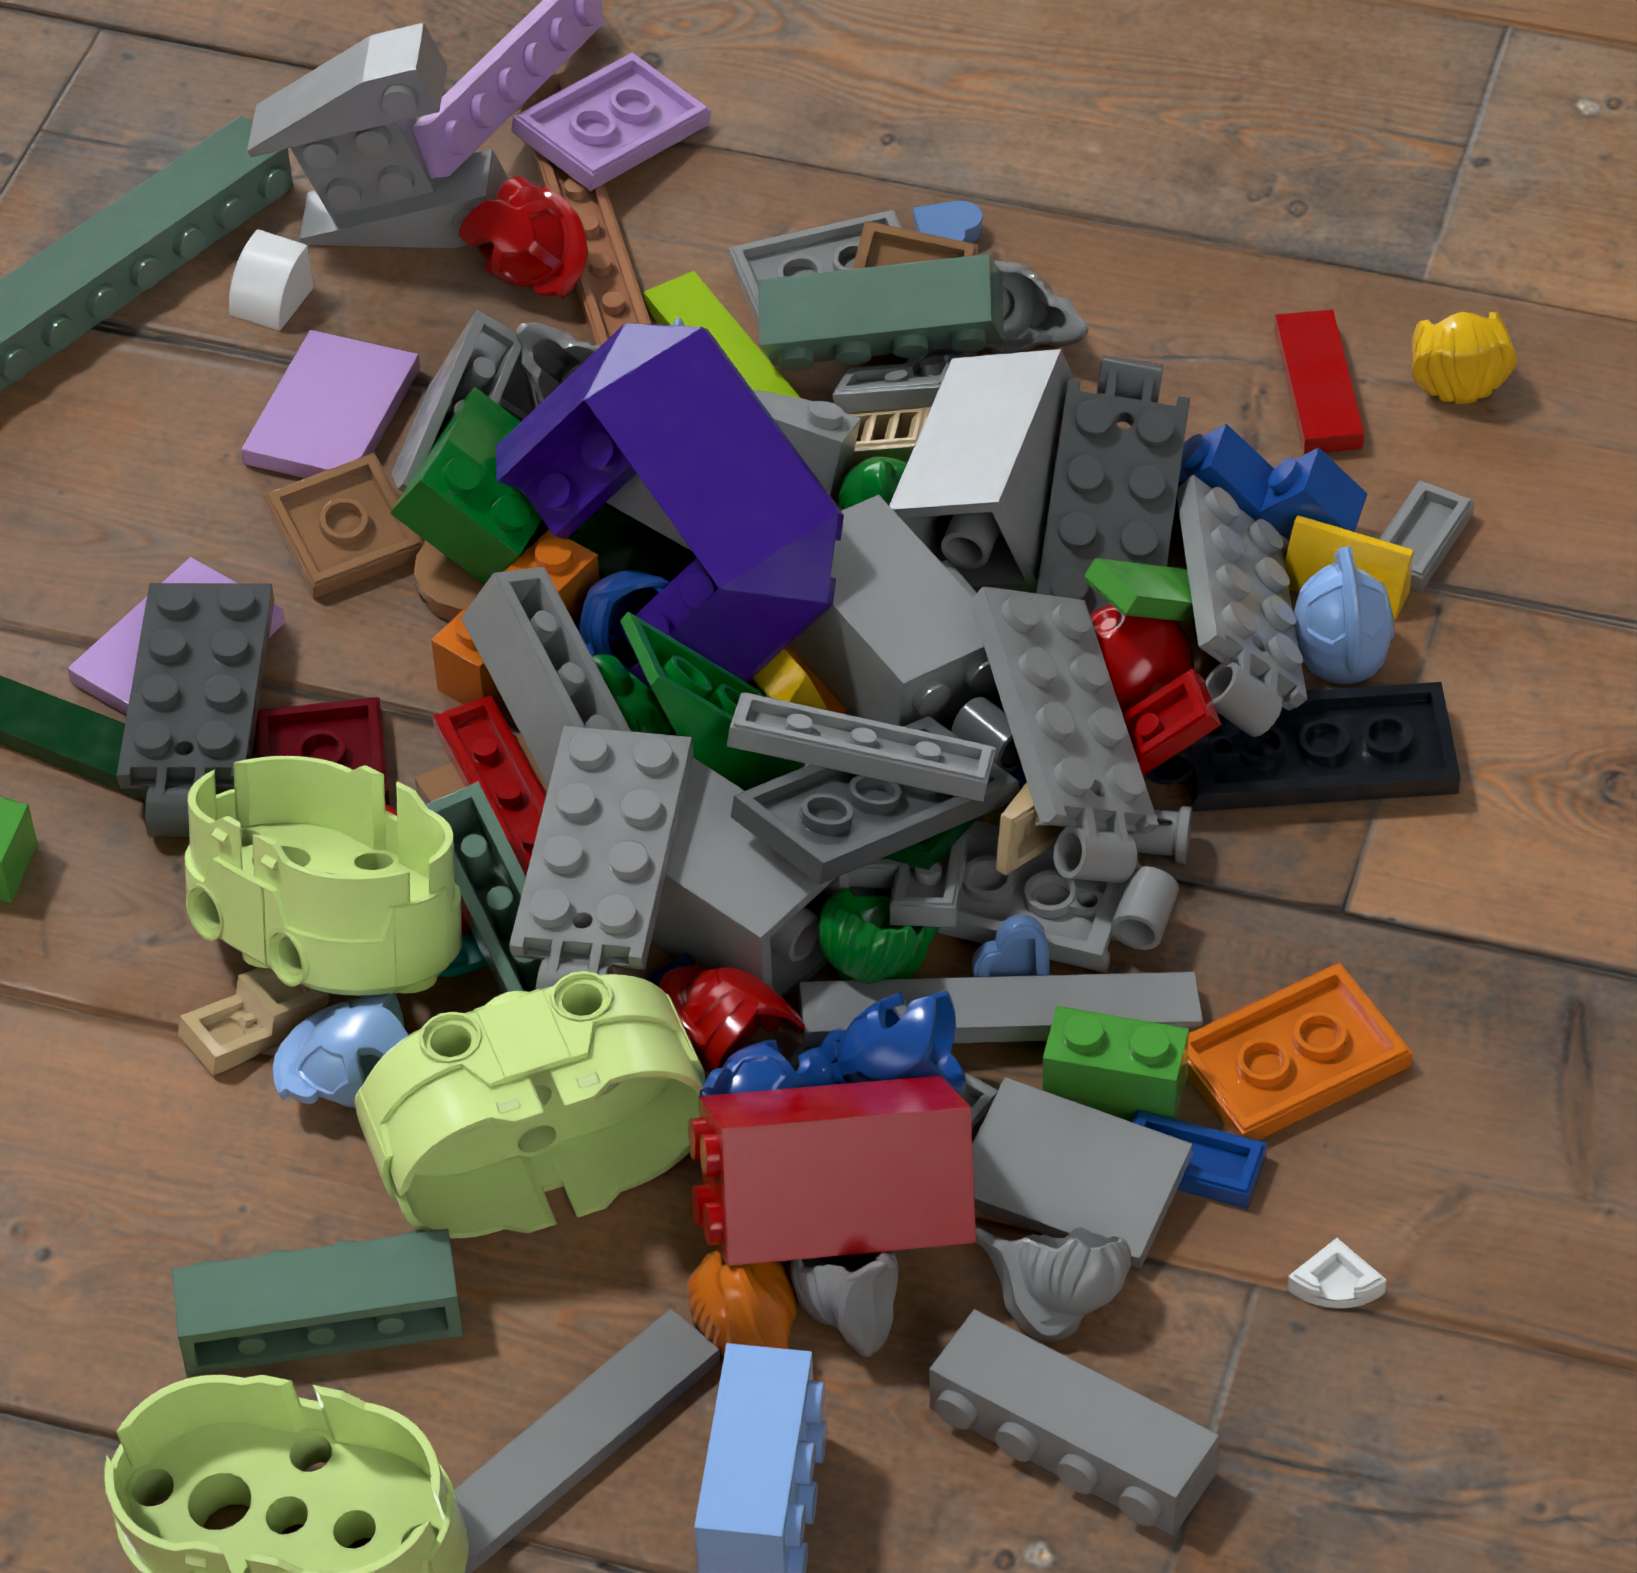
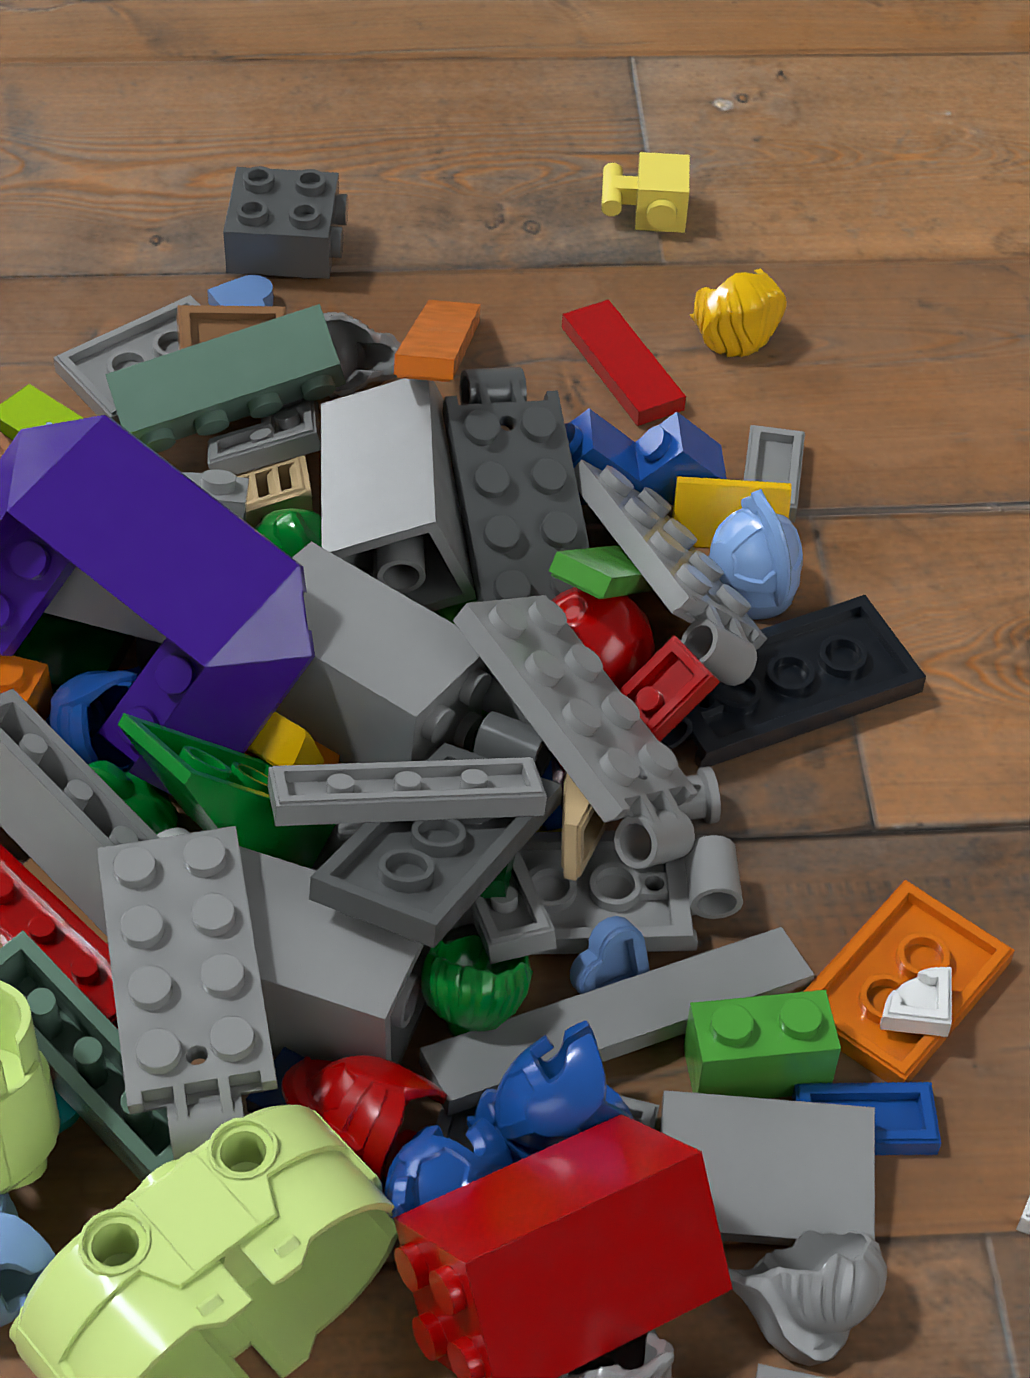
camera: 25 degrees left, 0 degrees up
none -> dark grey brick [223,166,348,279]
none -> orange tile [394,300,481,382]
none -> light yellow brick [601,152,690,233]
none -> white tile [880,967,952,1037]

